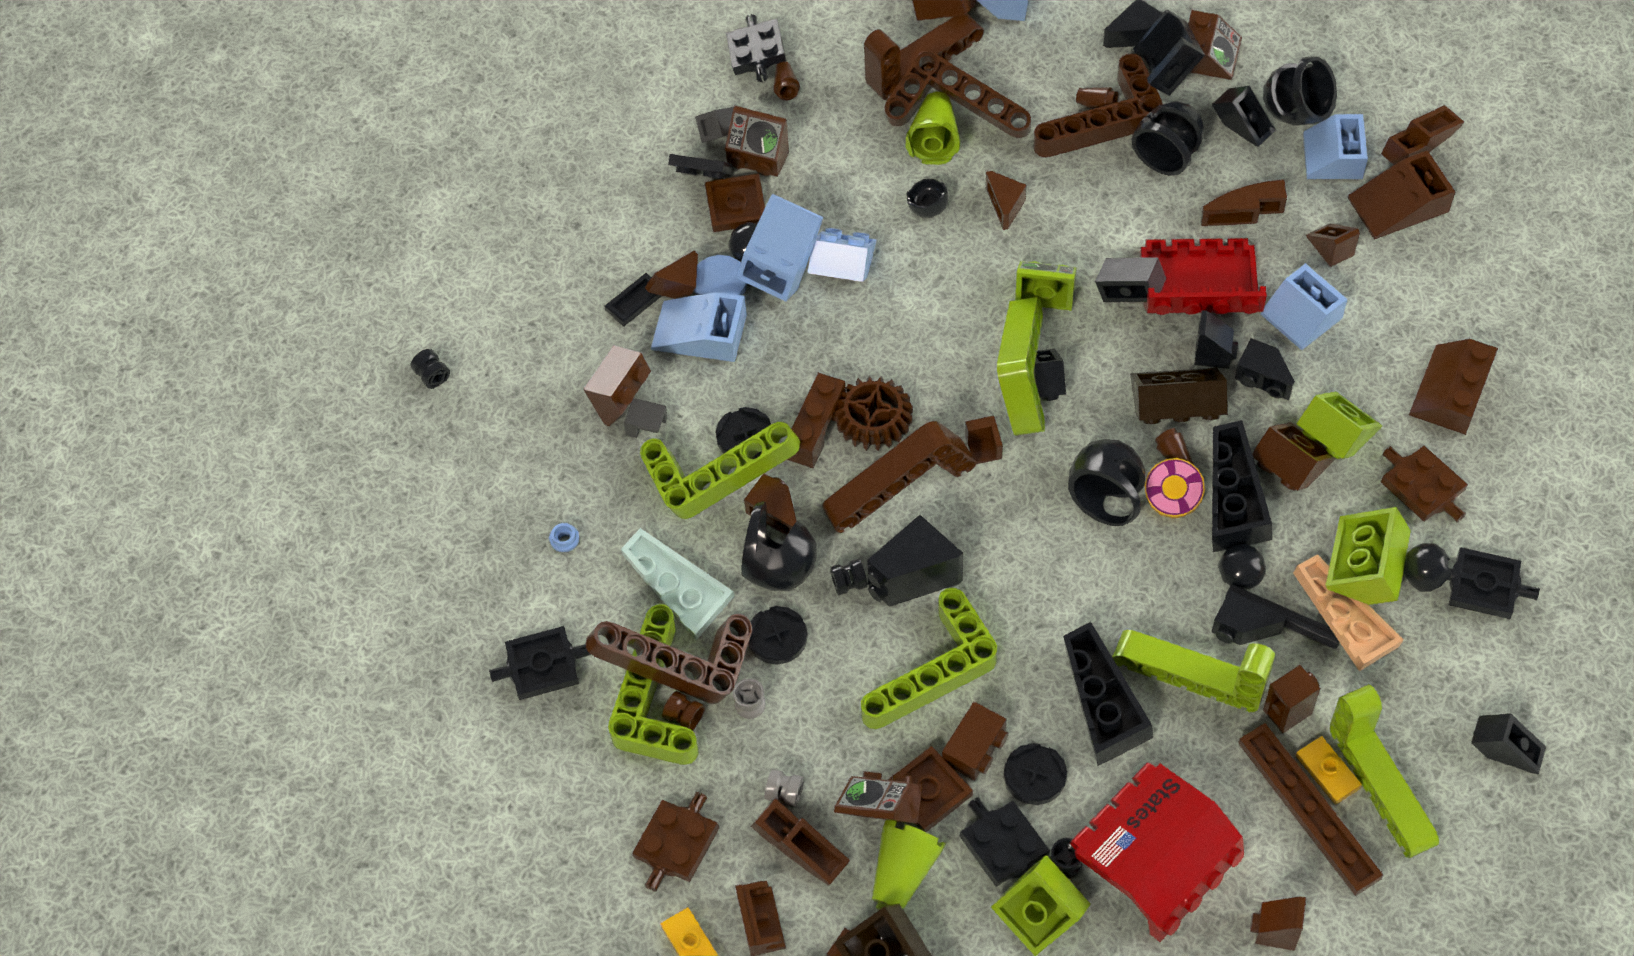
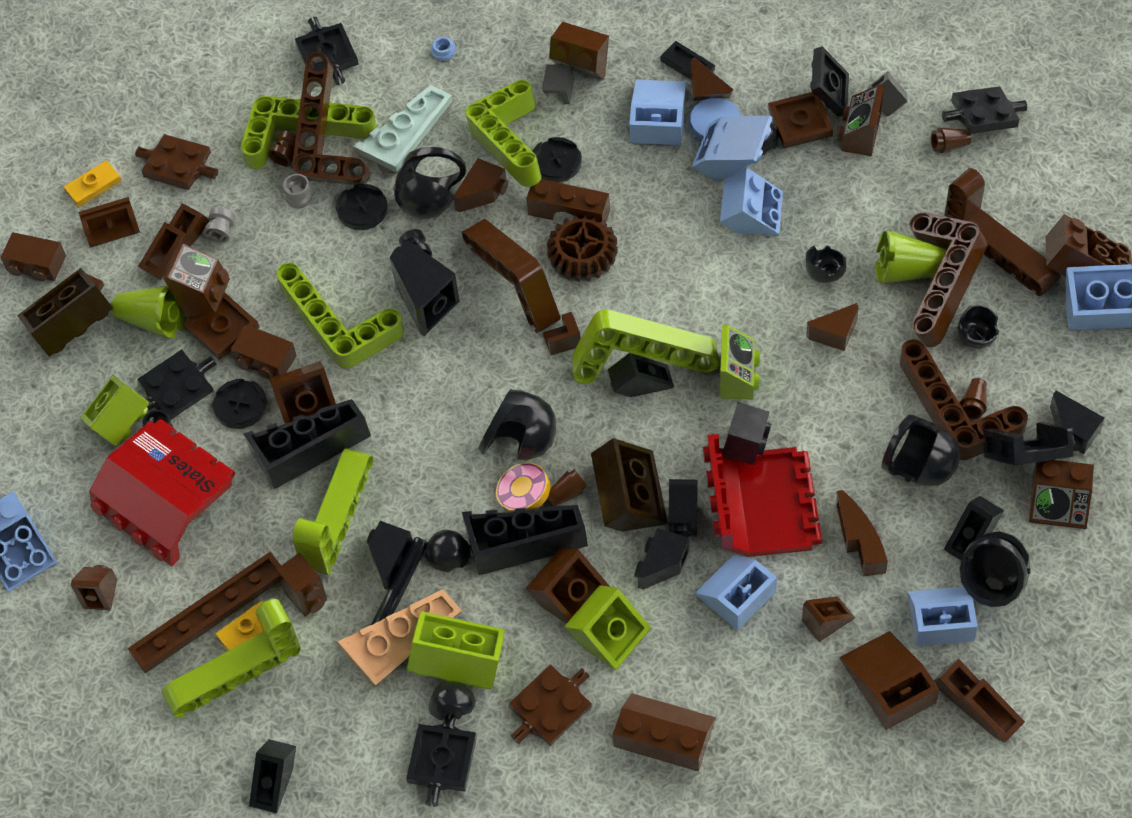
camera: 85 degrees right, 0 degrees up
none -> reddish brown slope [269,361,336,424]
none -> black hair [957,304,999,349]

